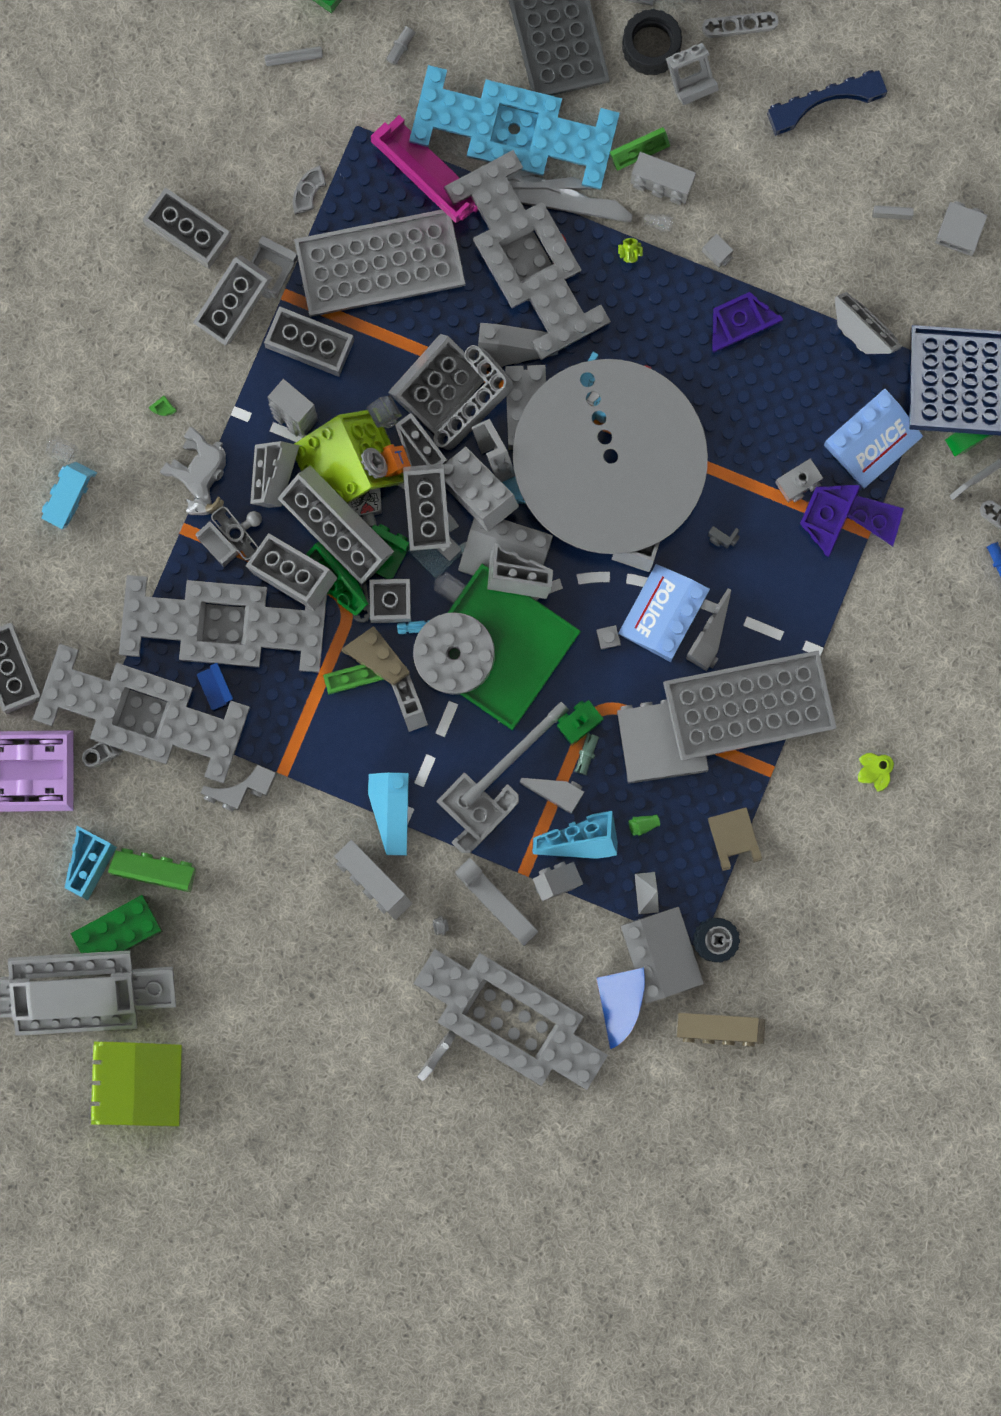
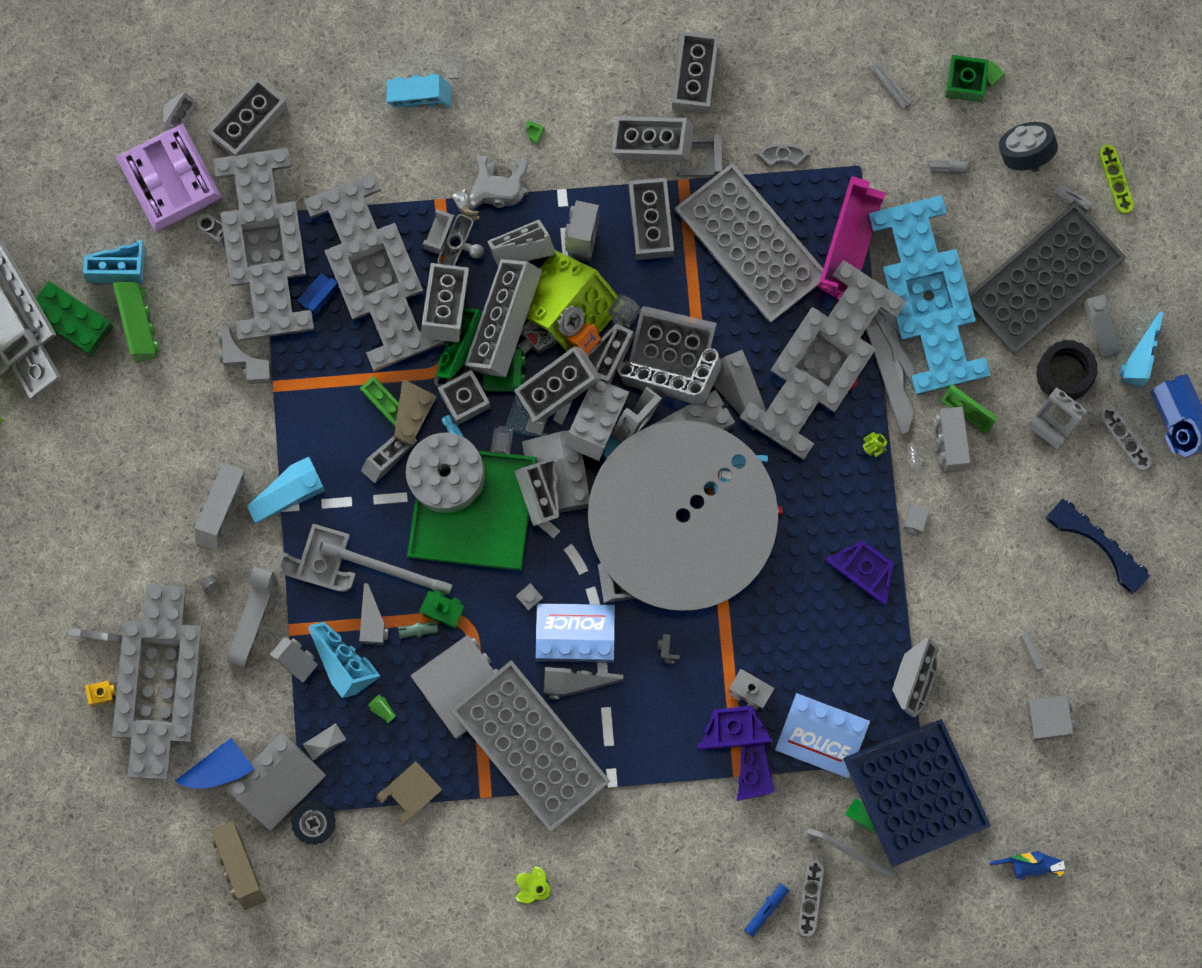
camera: 60 degrees right, 5 degrees down
none -> yellow brick [85,681,116,707]

